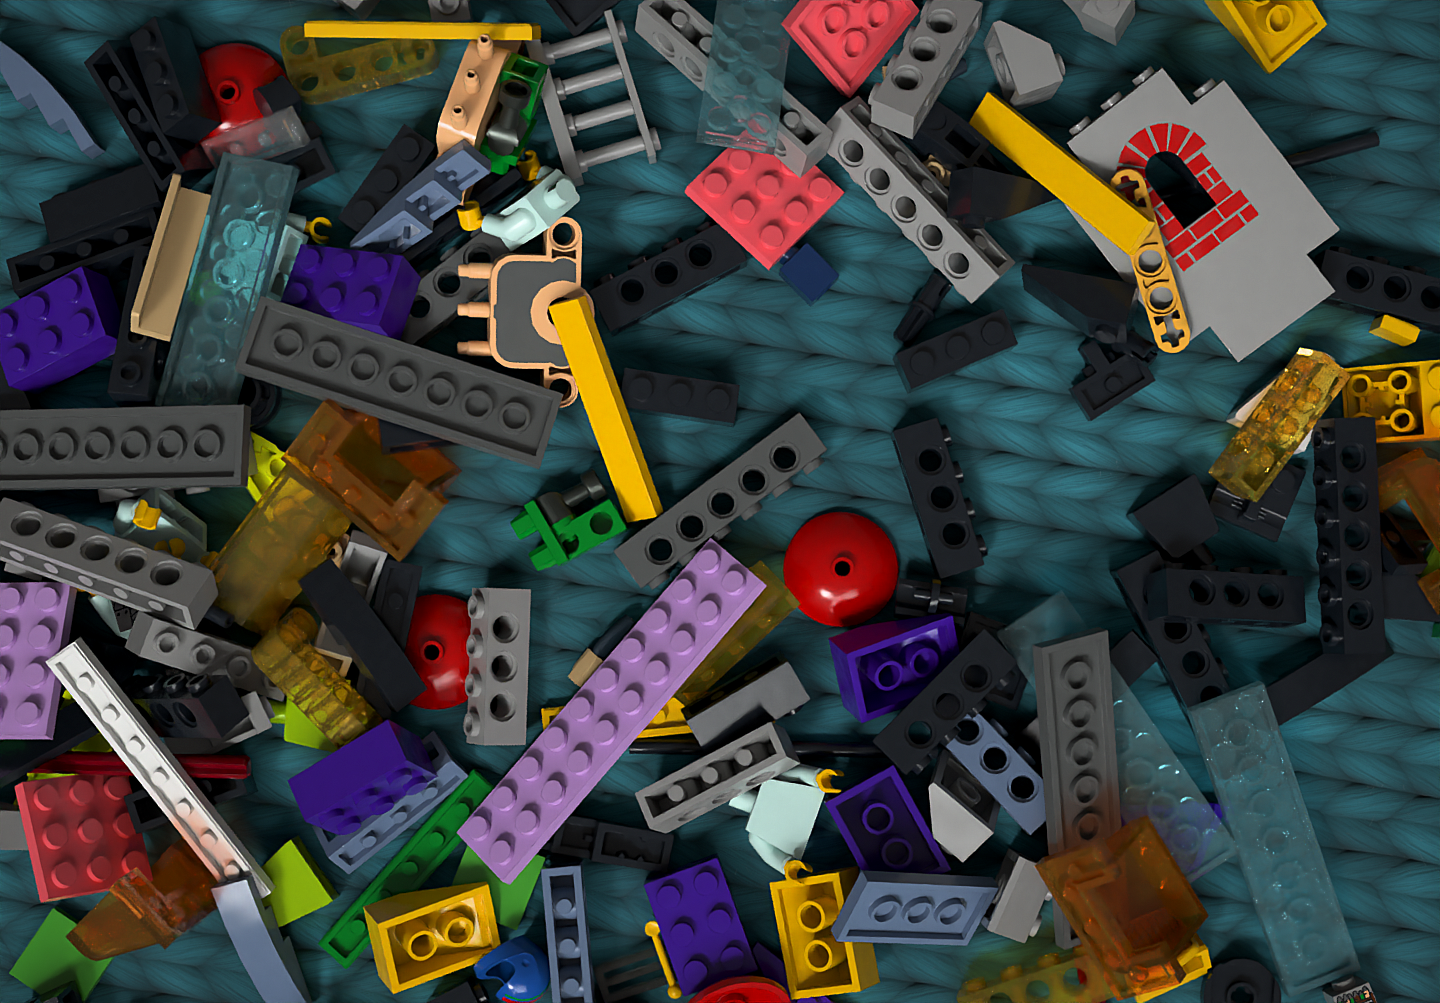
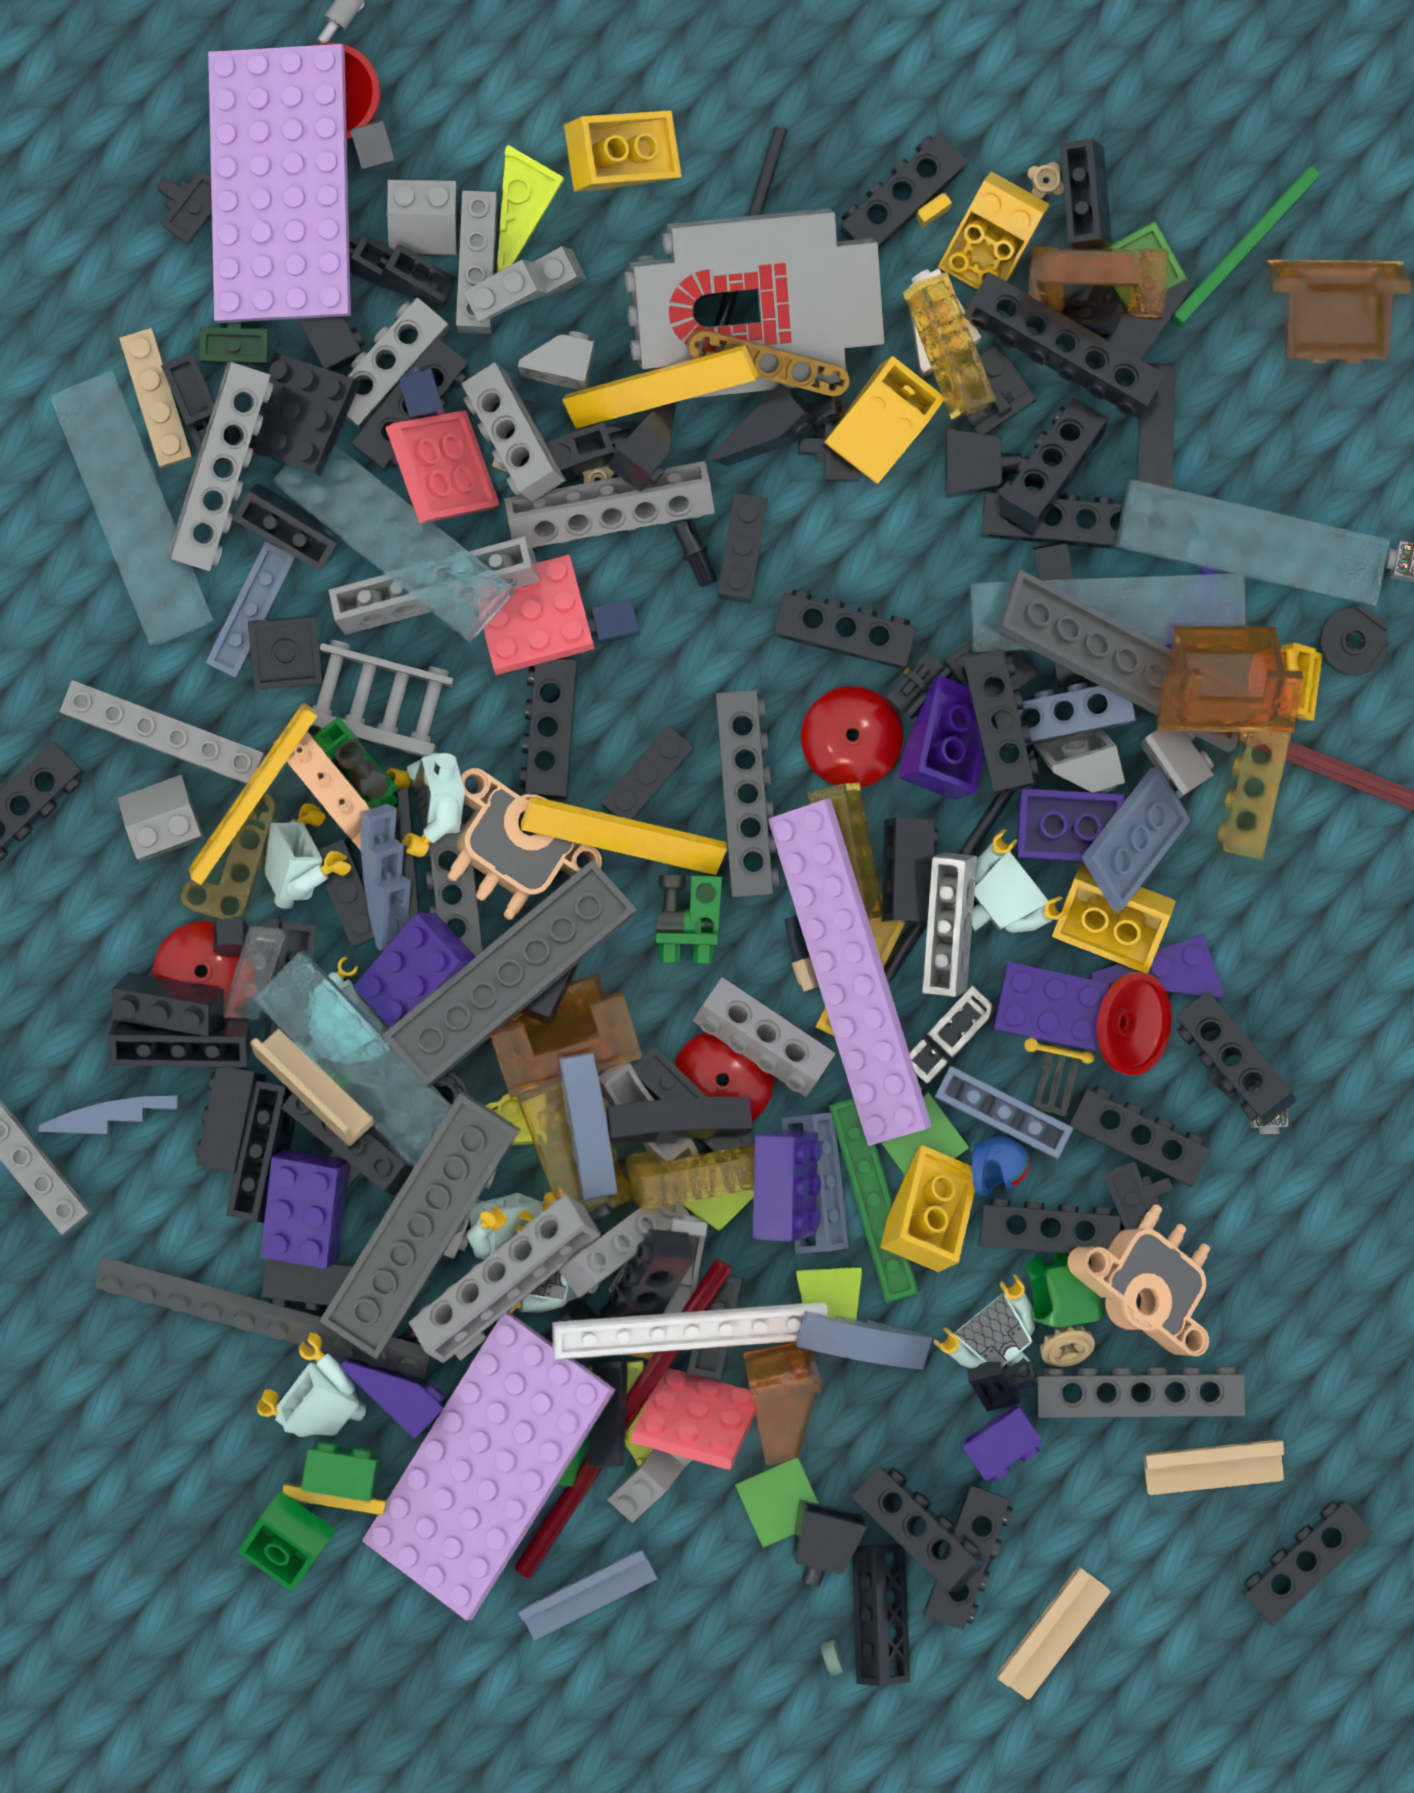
camera: 55 degrees left, 0 degrees up
none -> light aqua torso [265,803,351,909]
none -> sand blue slope [558,1052,617,1200]
none -> yellow slope [824,356,945,484]

